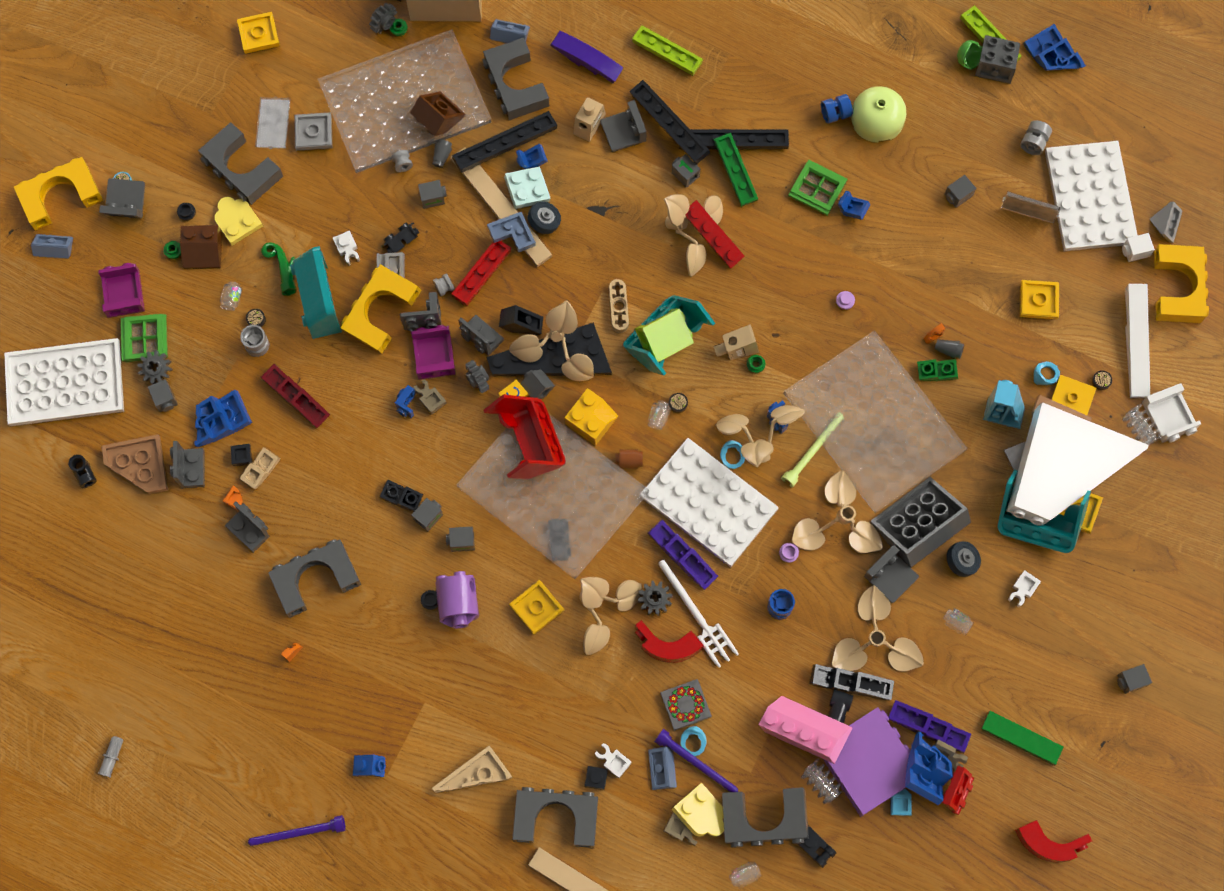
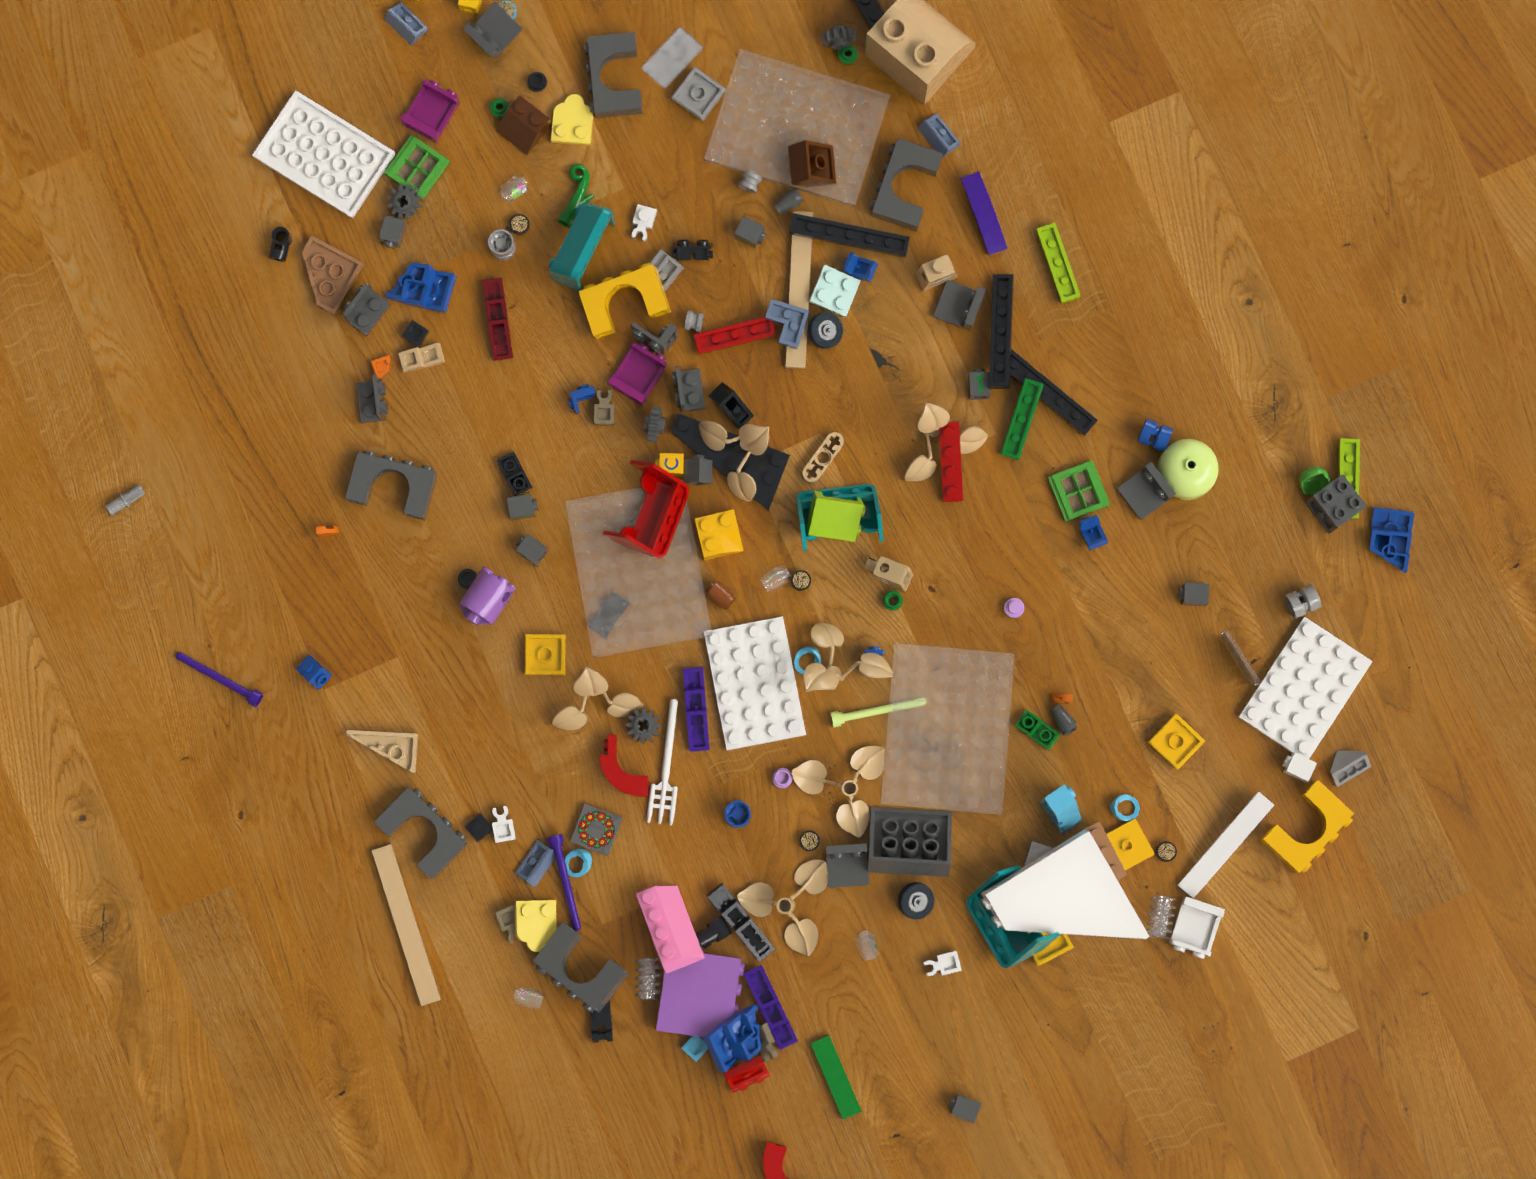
camera: 40 degrees right, 10 degrees up
none -> tile [799,831,820,851]
none -> dark grey bracket [1117,461,1176,520]

